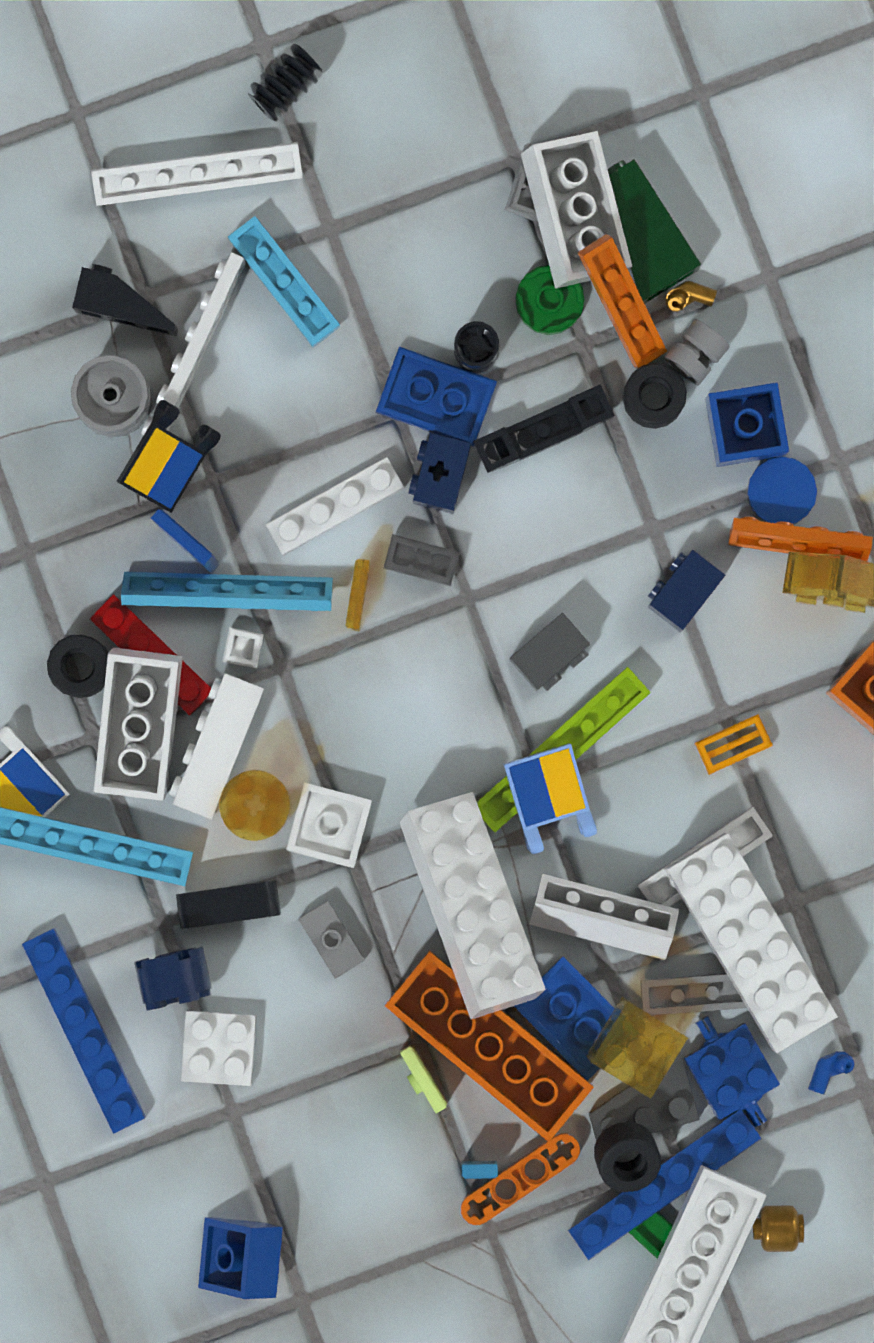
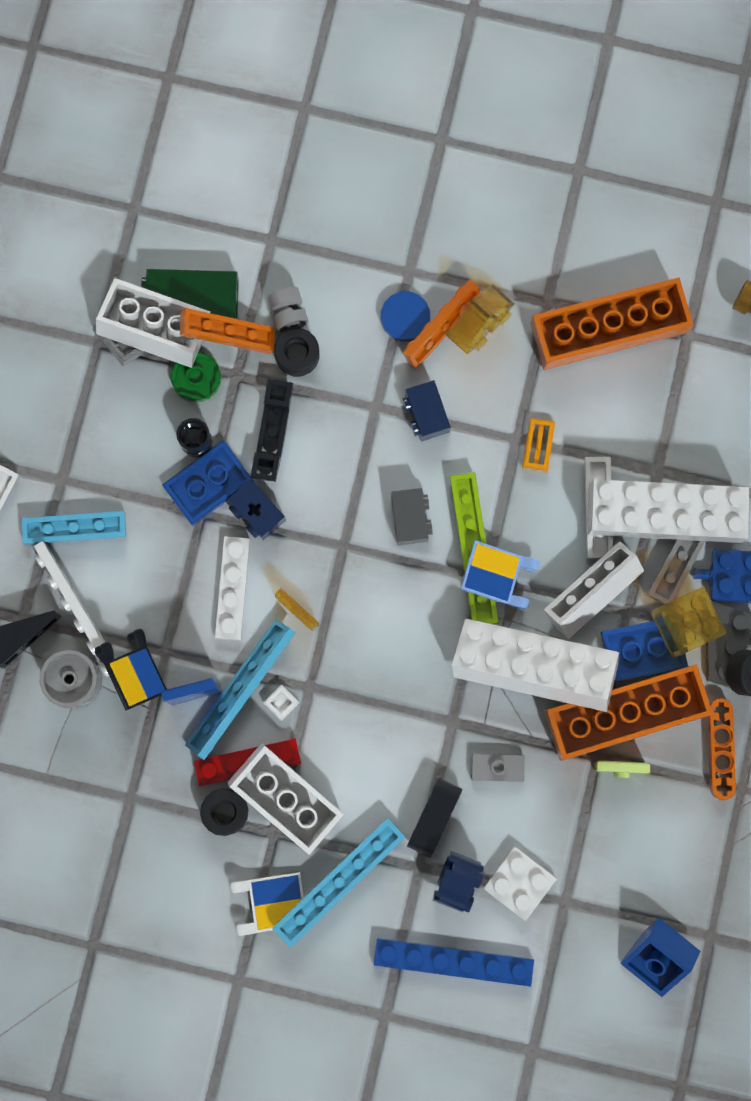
camera: 60 degrees left, 5 degrees down
white brick [169,673,264,820] -> none
clear yellow brick [219,770,292,841] -> none
white plate [286,782,372,868] -> none
flat silver plate [383,534,460,587] -> none
dark azure tile [462,1161,498,1179] -> none
pearl gold arm [665,281,717,312] -> none
blue brick [705,382,789,467] -> none

